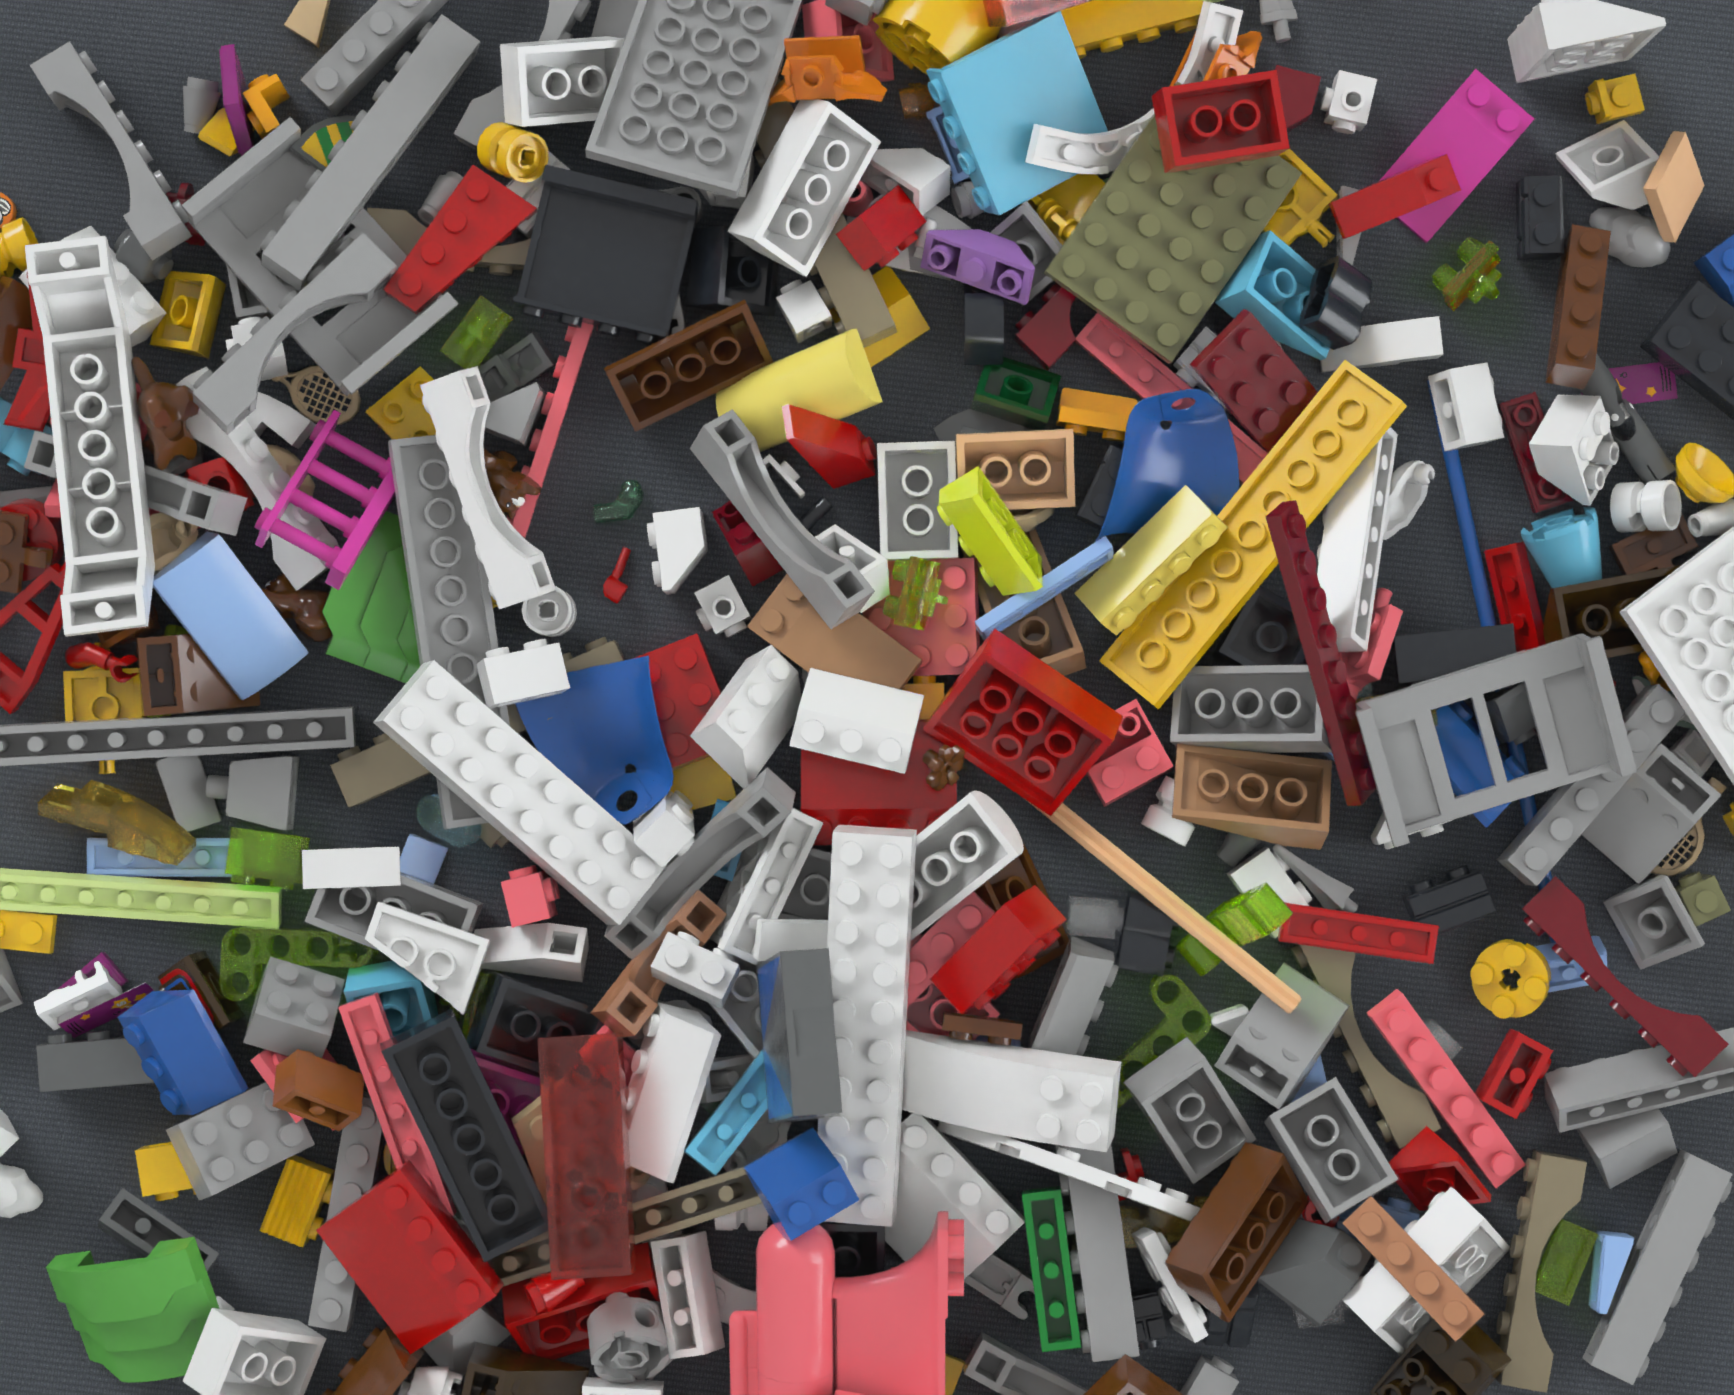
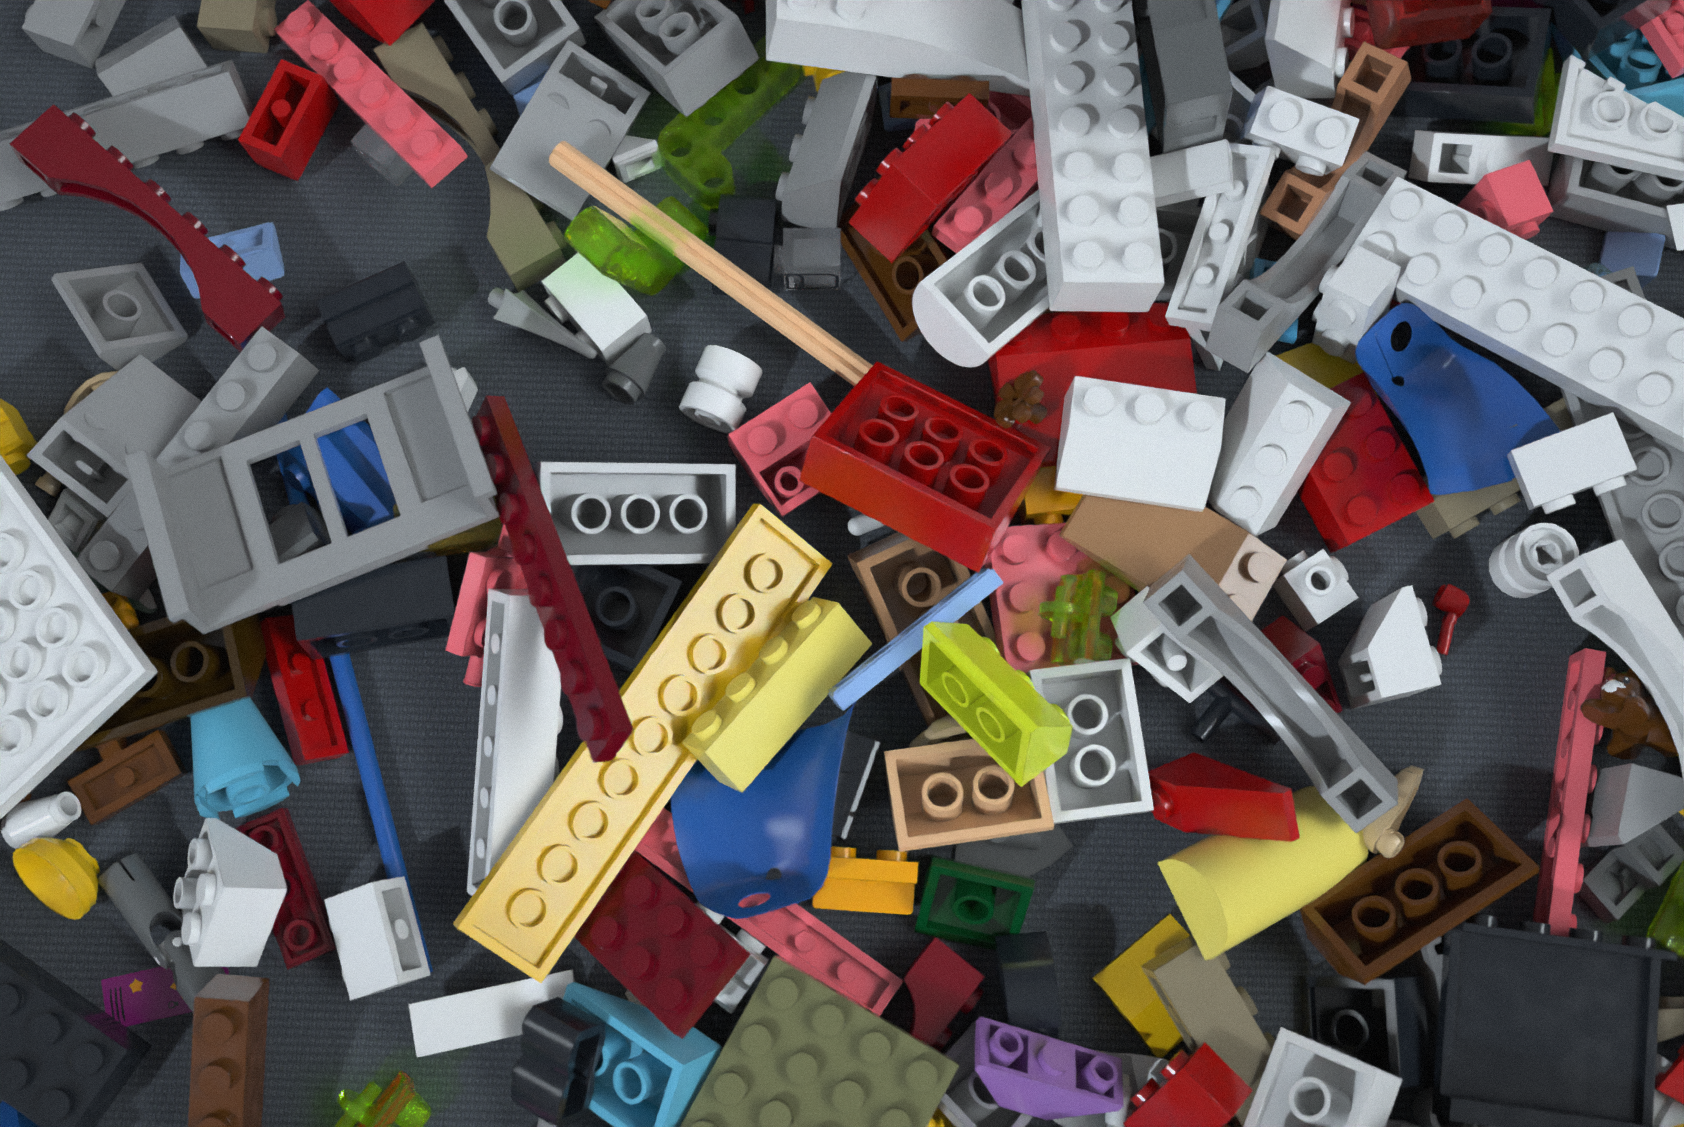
camera: 175 degrees right, 10 degrees down
clear green arm [593,480,644,523] -> none
white bracket [763,454,805,499] -> none
white slope [776,279,832,344] -> none
medium nougat slope [1172,744,1332,850] -> none
red tile [1277,902,1439,964] -> none
white arm [1383,460,1435,540] -> none
yellow plate [1470,939,1551,1019] -> none
white wheel [1610,480,1682,533] -> none
olive brick [1674,871,1731,927] -> none
none -> tan arm [1363,765,1424,858]

